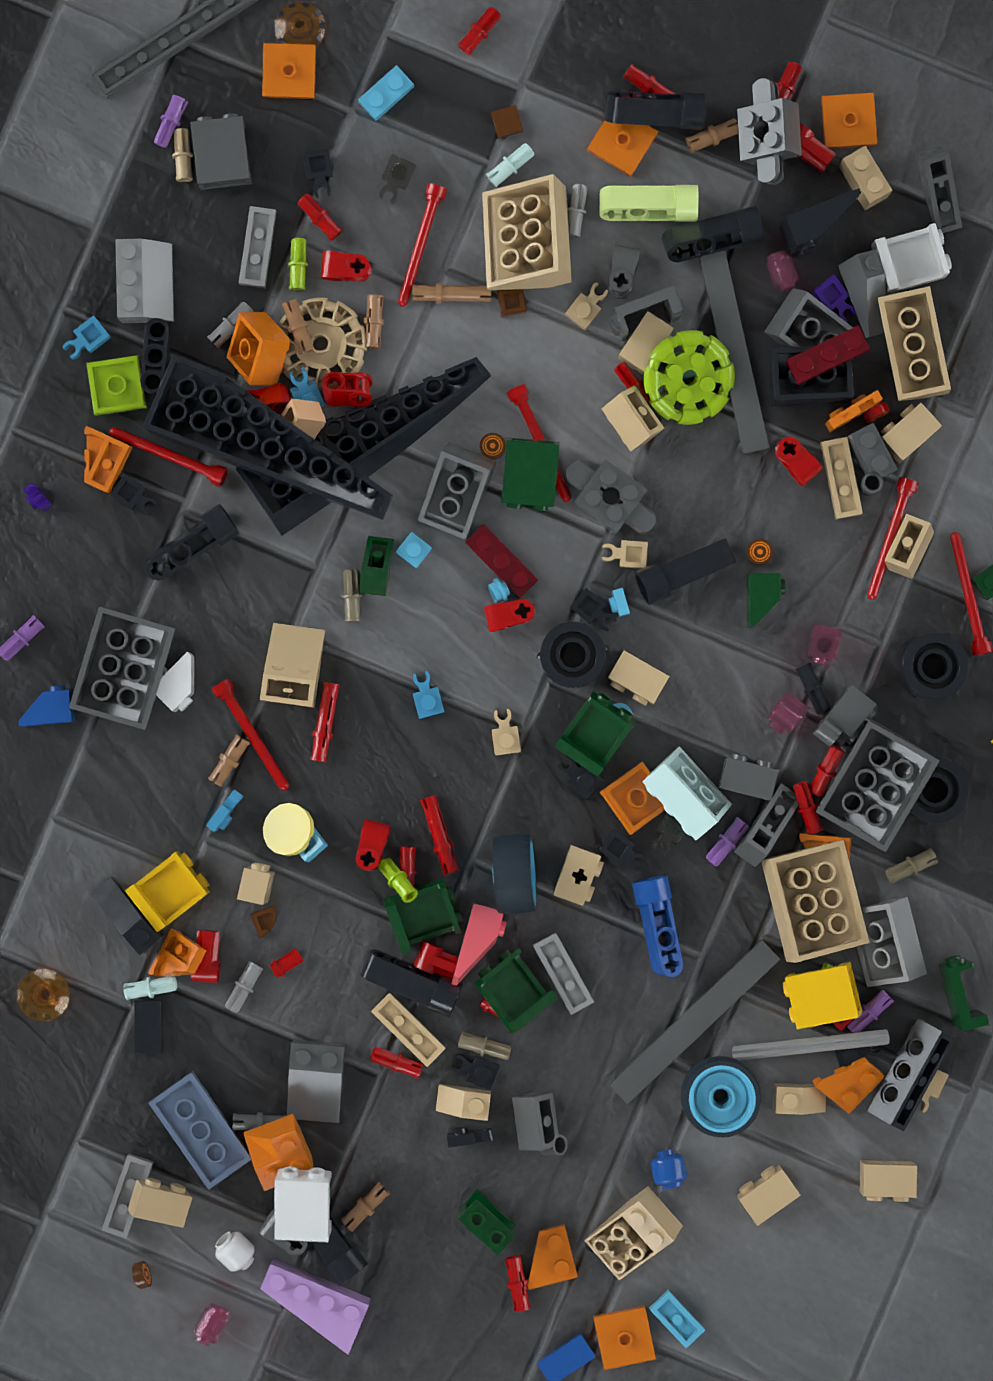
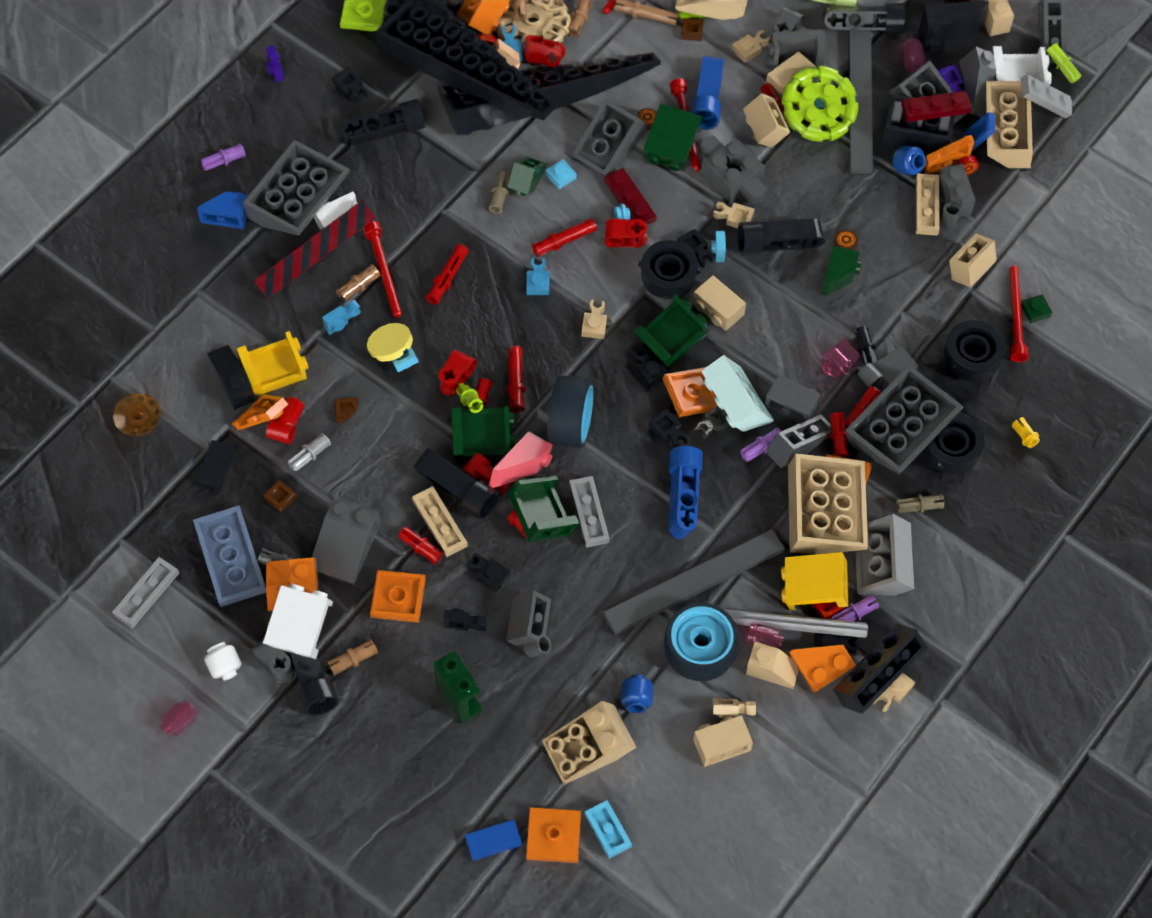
camera: 10 degrees right, 25 degrees down
orange wing [84,426,132,494] -> none
red piece [109,427,228,487] -> none
light aqua axle [123,976,177,1000] -> none
tan brick [128,1178,192,1228] -> none
reddish brown tile [132,1261,152,1289] -> none
tan brick [237,862,275,905] -> none
tan slope [260,623,325,708] -> none
lavender wedge [260,1258,371,1354] -> none
red pin [269,948,304,978] -> none
tan slope [436,1084,491,1121] -> none
dark tan axle [458,1031,511,1060] -> none
red pin [504,1255,531,1312] -> none
orange wing [528,1224,578,1290] -> none
tan brick [553,845,604,906] -> none
red piece [774,437,823,486] -> none
clear pink brick [806,624,842,665] -> none
tan brick [859,1160,917,1202] -> none
red piece [867,477,919,600] -> none
tan brick [881,403,942,464] -> none
dark green panel [939,955,989,1031] -> none
none -> tile [253,200,375,299]
none -> reddish brown tile [263,480,297,513]
none -> orange plate [370,570,426,623]
none -> red pin [531,218,597,258]
none -> blue beam [690,56,725,130]
none -> tan plate [712,698,756,718]
none -> clear pink brick [746,624,784,649]
none -> blue head [893,146,926,175]
none -> blue tile [962,112,995,151]
none -> light grey plate [1021,74,1072,118]
none -> lime axle [1046,43,1081,83]

